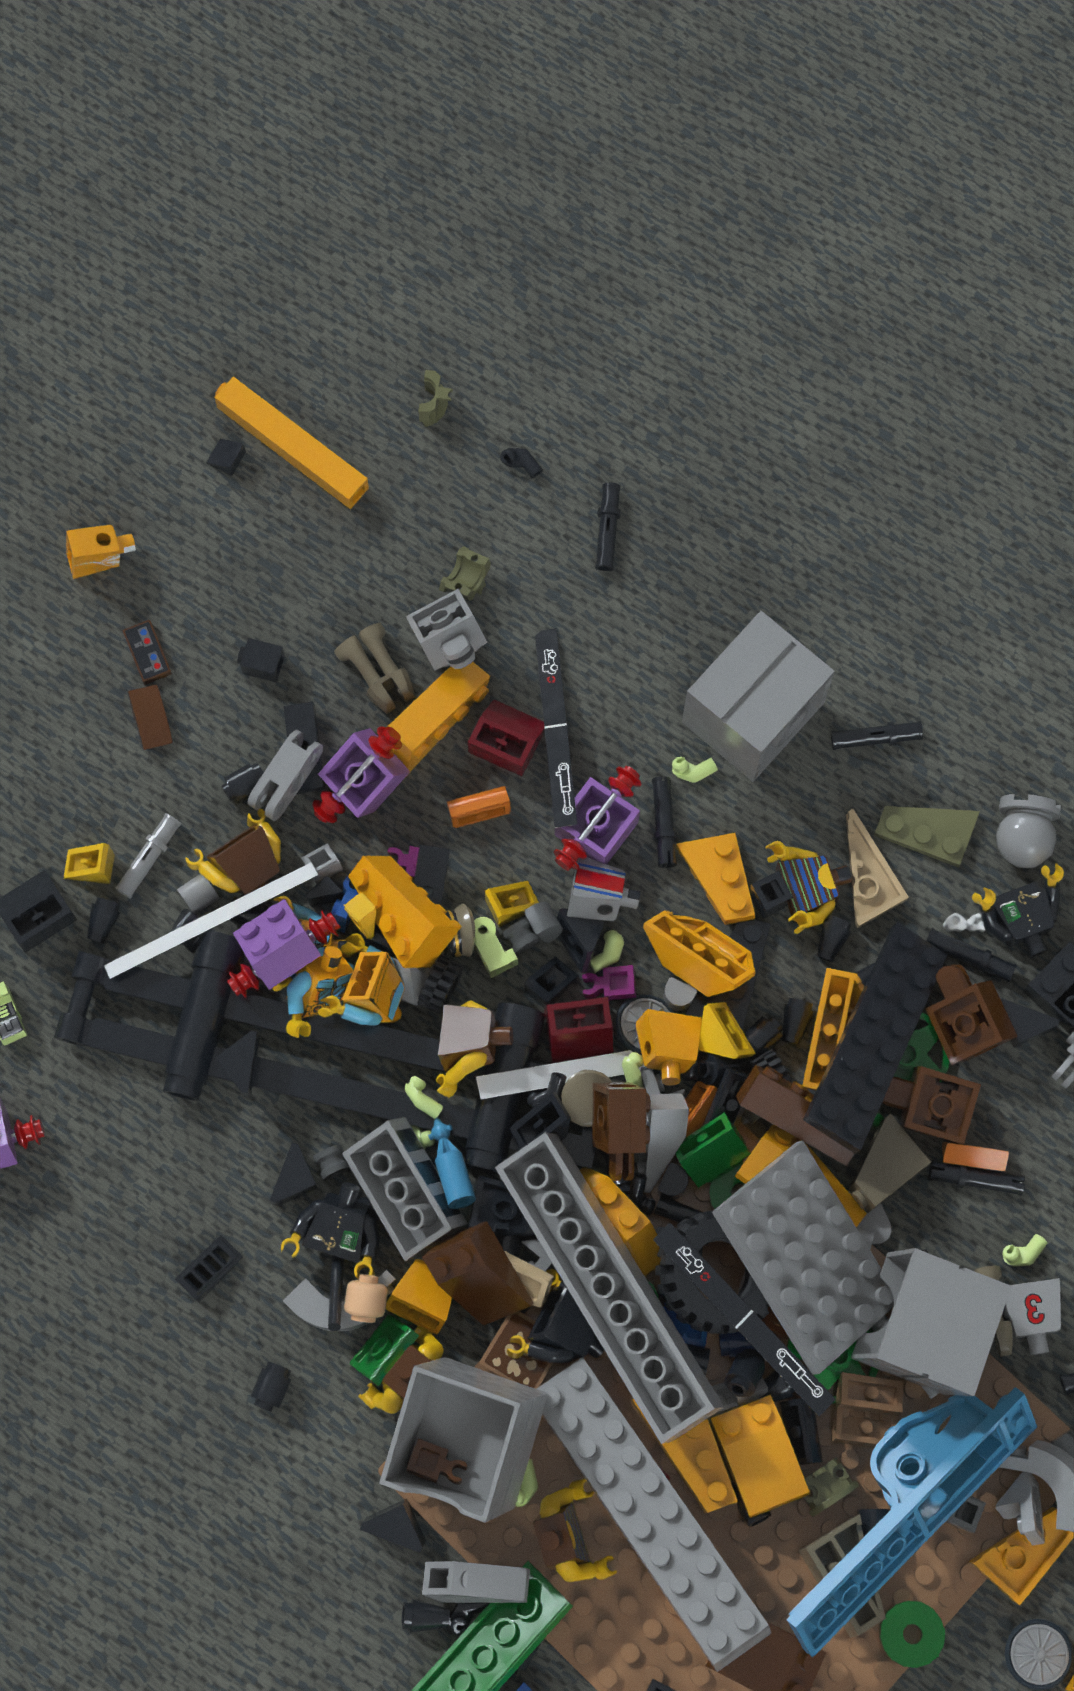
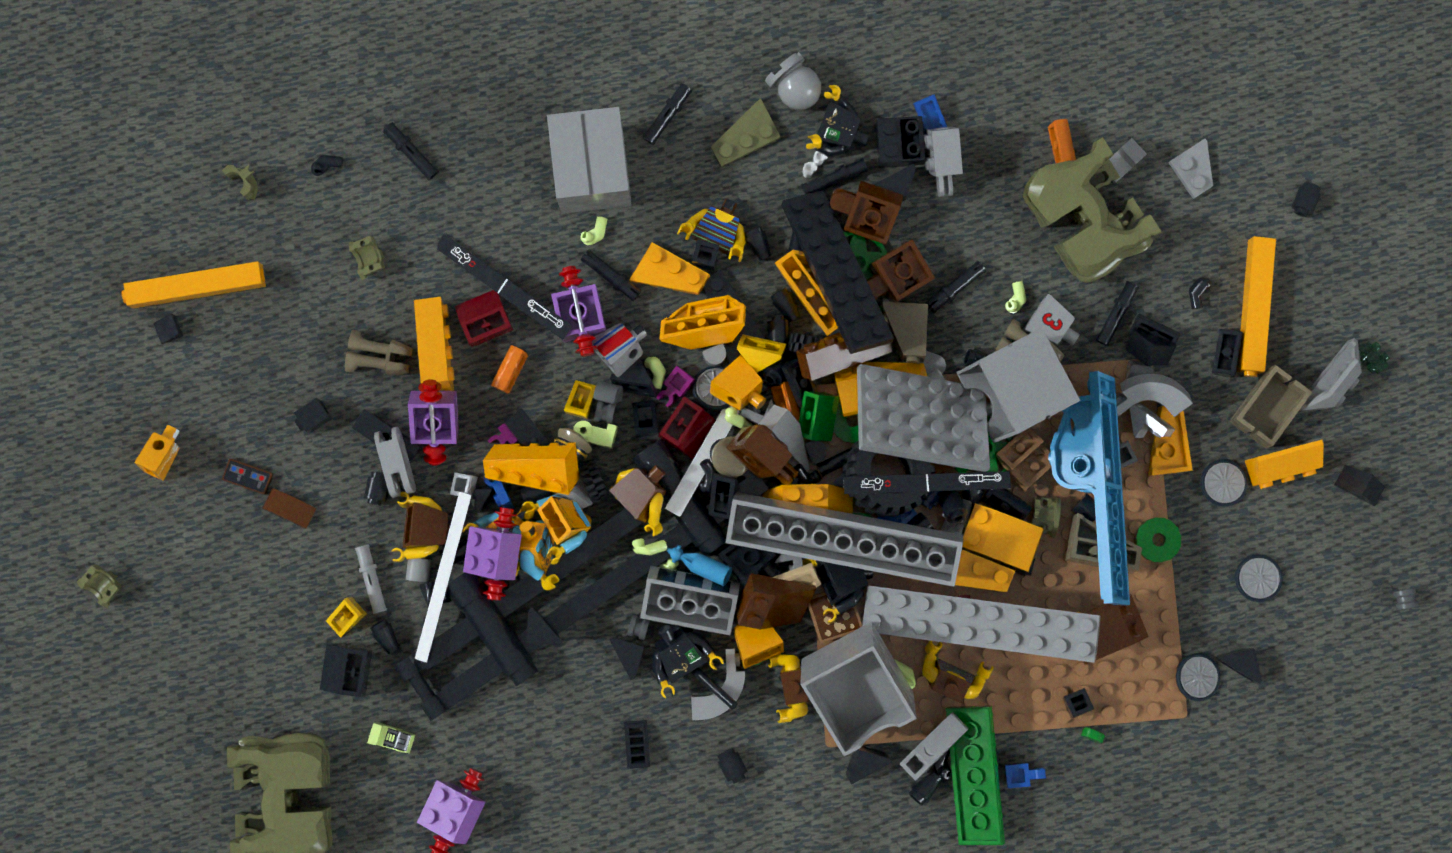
camera: 55 degrees left, 10 degrees up
yellow slope [344,893,376,939] -> none
light nougat head [344,1274,388,1323] -> none
green tile [350,1314,419,1387] -> none
light grey brick [406,589,487,671] -> none
reddish brown plate [406,1439,467,1485] -> none
tan wing [846,809,909,928] -> none
orange slope [942,1142,1009,1171] -> none

